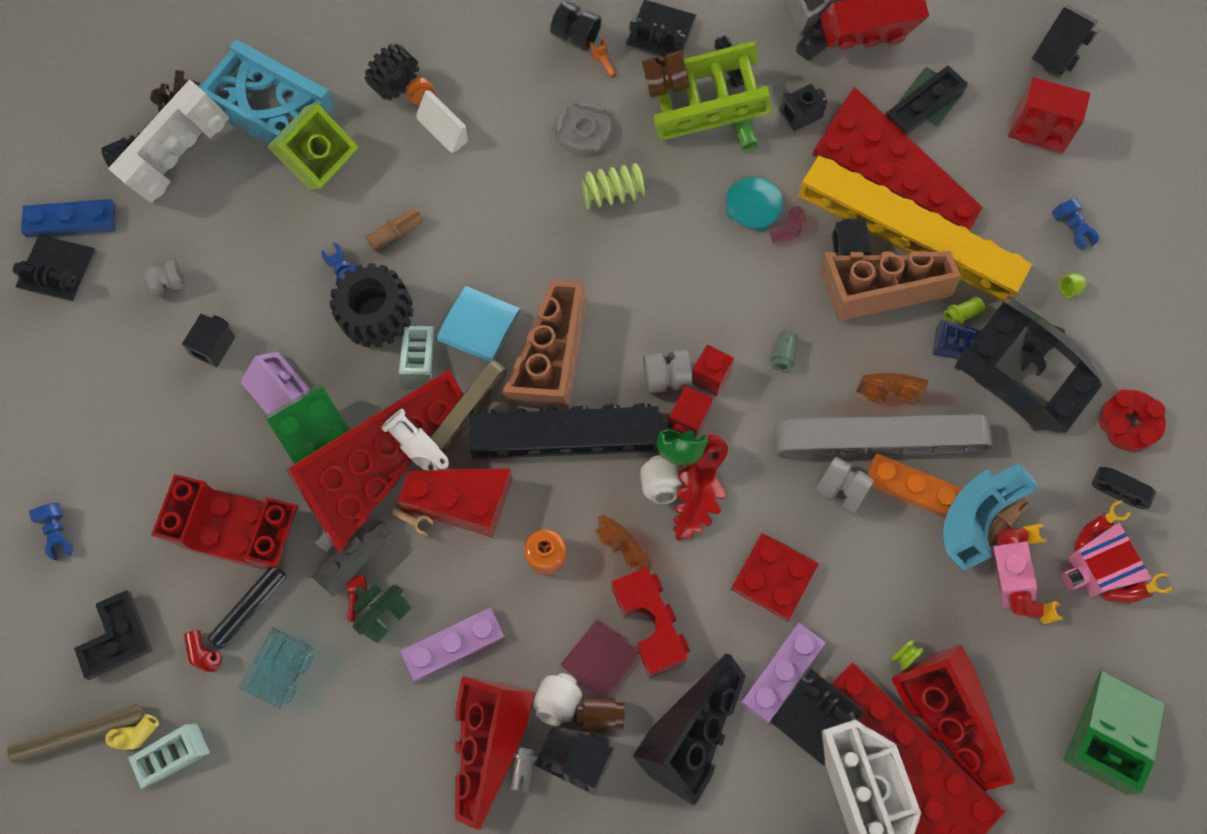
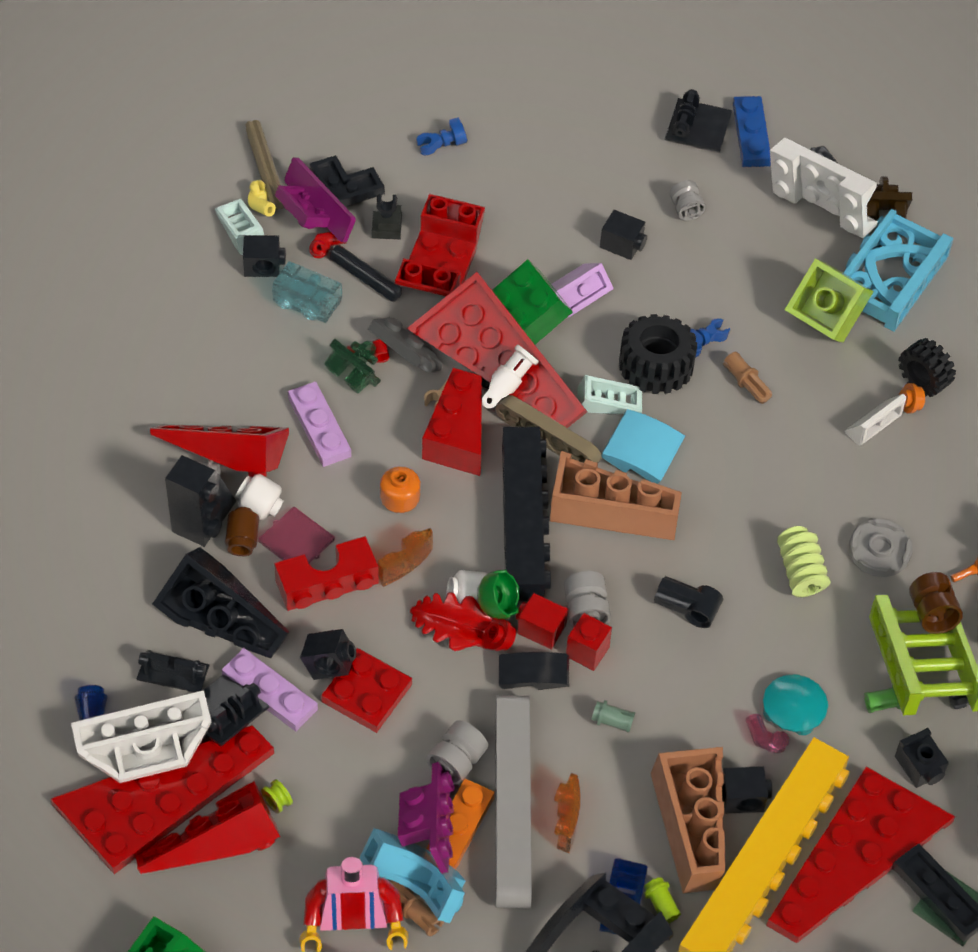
camera: 90 degrees right, 15 degrees down
none -> black hinge [137,650,209,692]
none -> black brick [243,235,286,277]
none -> magenta bracket [275,157,356,242]
none -> black brick [300,629,356,680]
none -> pearl dark grey piece [372,194,402,240]
none -> magenta bracket [397,761,454,874]
none -> black slope [499,652,569,690]
none -> black piece [654,576,723,628]

